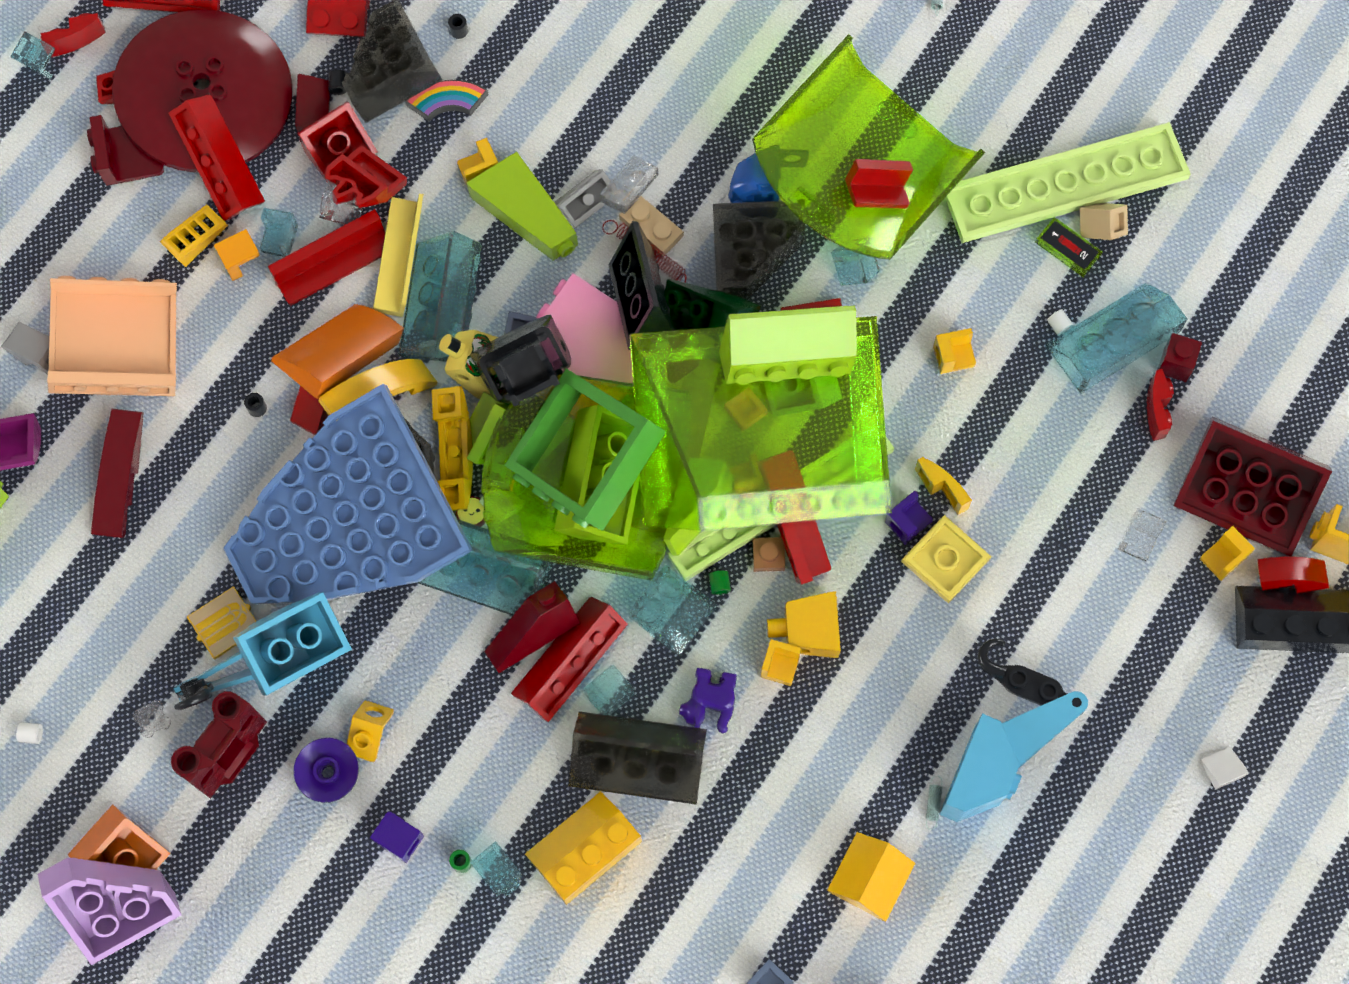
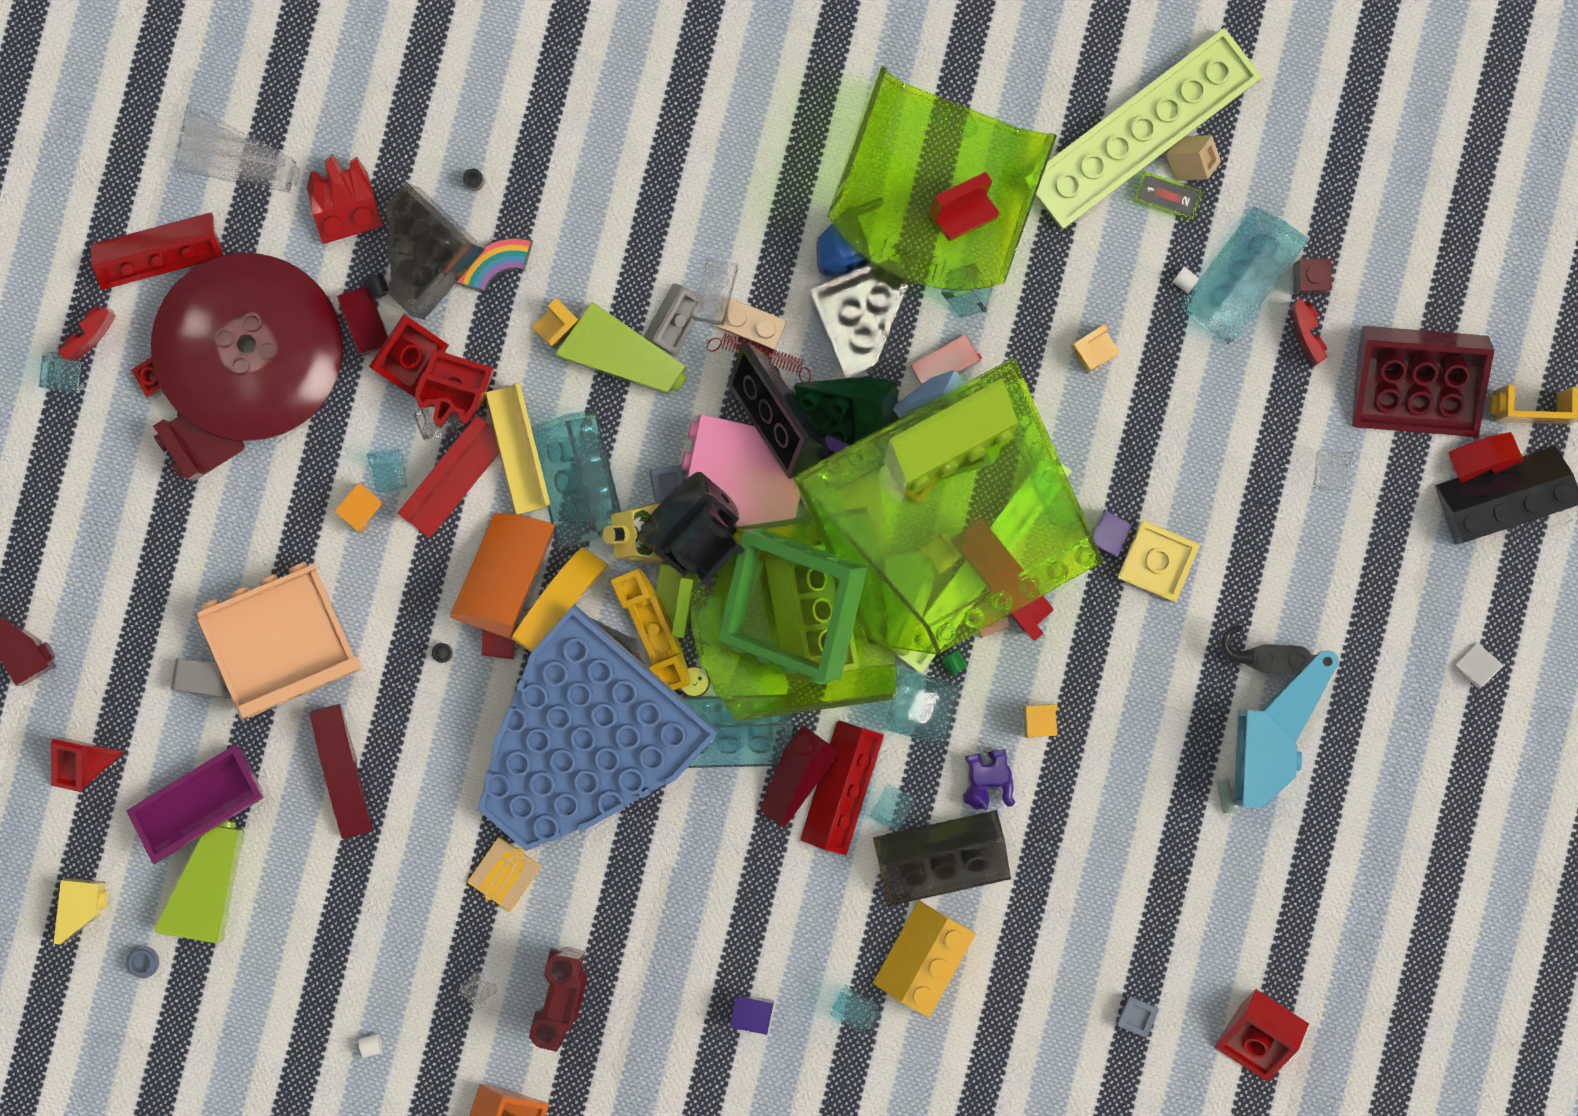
camera: 20 degrees left, 15 degrees up
yellow slope [160,204,228,267] -> none
red panel [168,95,265,221] -> none
medium azure slope [173,592,352,710] -> none
dark purple dish [294,738,359,803] -> none
yellow bracket [347,700,394,762] -> none
green piece [449,850,472,873] -> none
yellow torso [767,591,841,658] -> none
yellow slope [827,832,915,922] -> none
yellow slope [915,457,972,515] -> none
yellow panel [1200,526,1255,581] -> none

